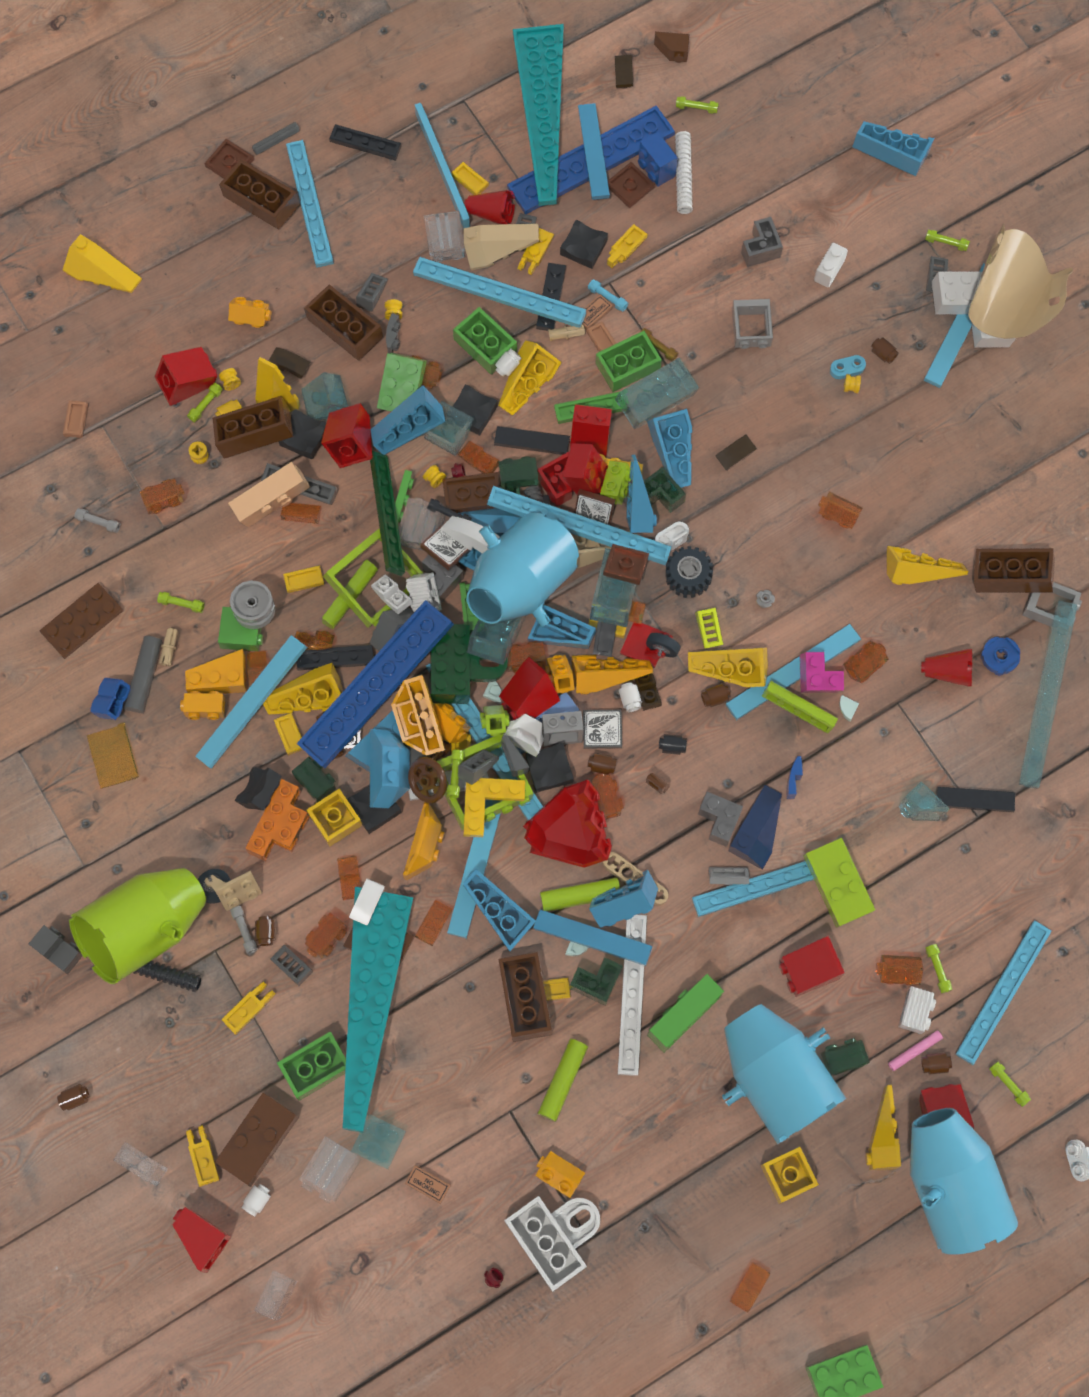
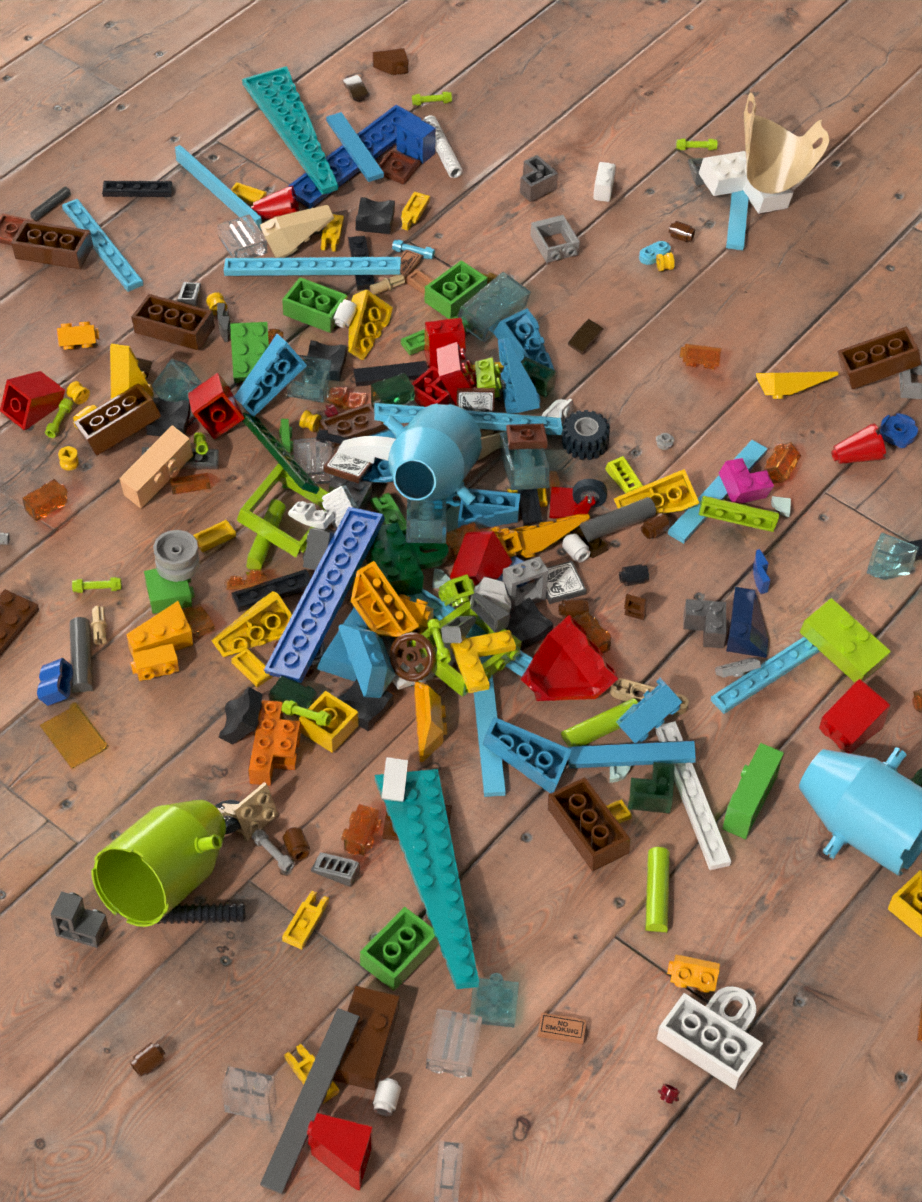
camera: 20 degrees left, 20 degrees down
medium azure tile [195,635,307,769] -> none
clear orange slope [337,856,361,900] -> none
clear orange slope [415,900,453,946] -> none
dark azure wedge [852,121,935,176] -> none
none -> lime bar [193,432,208,455]
none -> dark grey tile [260,1008,360,1195]
none -> lime bar [282,700,332,726]
none -> dark grey brick [579,497,656,542]

